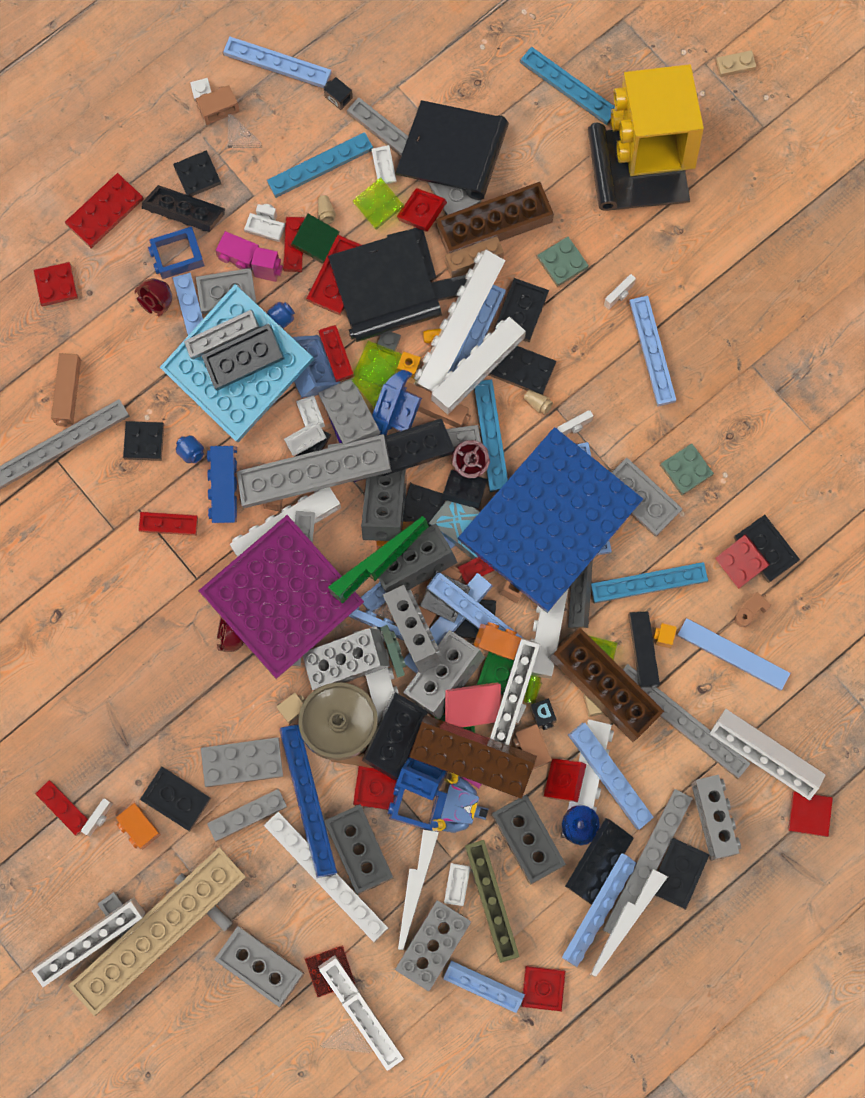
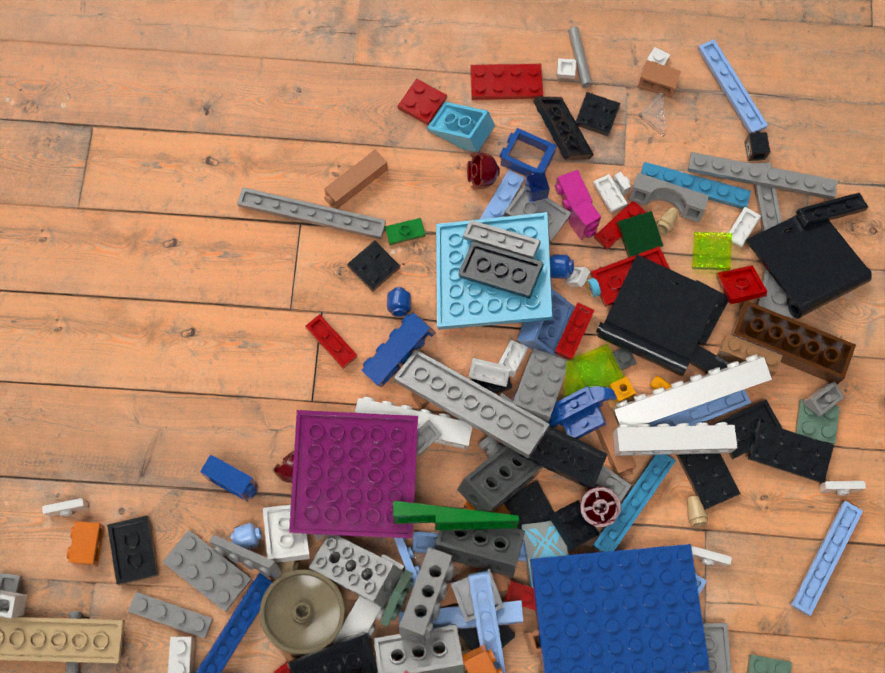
camera: 40 degrees right, 5 degrees down
red plate [35,780,88,836] -> none
none -> blue window [200,454,258,502]
none -> light grey plate [209,535,282,579]
none -> light blue head [231,523,263,550]
none -> white plate [263,505,309,563]
none -> green plate [385,218,425,245]
none -> medium azure slope [427,102,495,152]
none -> light grey wheel [478,436,504,459]
none -> clear blue brick [525,172,550,202]
none -> white plate [557,58,576,79]
none -> white plate [565,267,590,287]
none -> light grey piece [568,27,592,88]
none -> medium azure tile [586,278,601,298]
none -> light grey arch [629,173,709,223]
none -> light grey plate [687,152,837,200]
none -> black plate [747,422,834,483]
none -> black tile [796,192,869,227]
none -> light grey slope [802,381,845,416]

